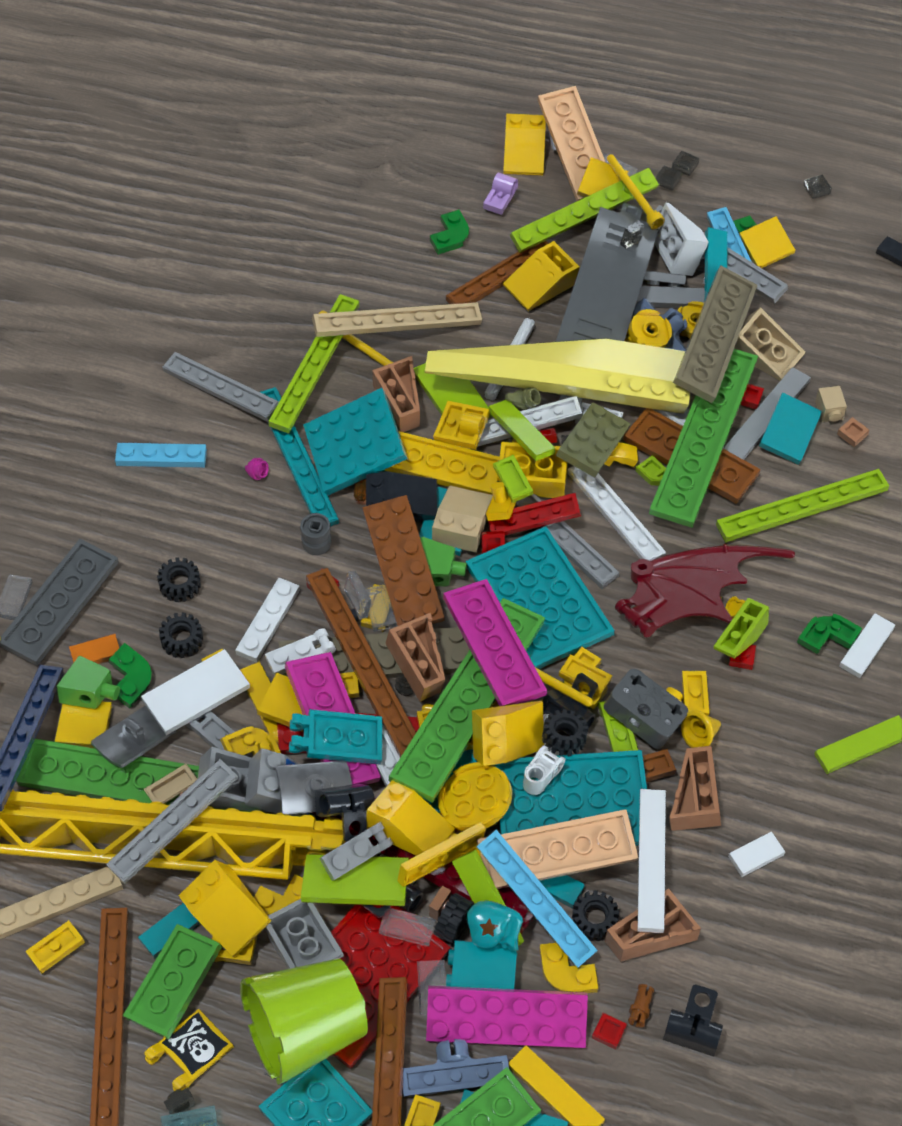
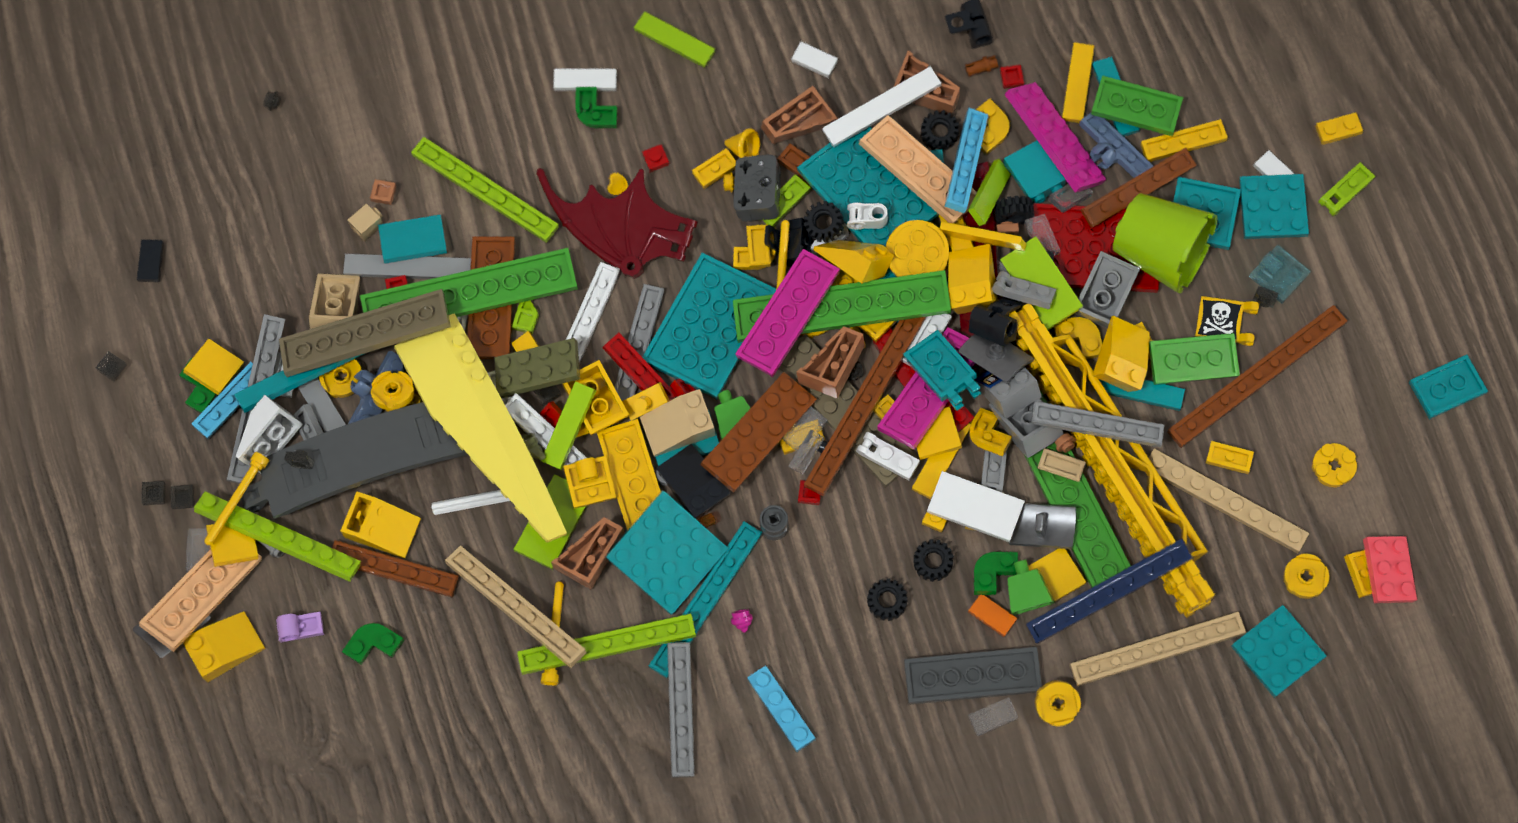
camera: 120 degrees left, 15 degrees up
white plate [235,578,300,663] -> none
teal piece [467,900,523,951] -> none
lime tile [493,455,533,503] -> none
lime slope [713,598,769,659] -> none

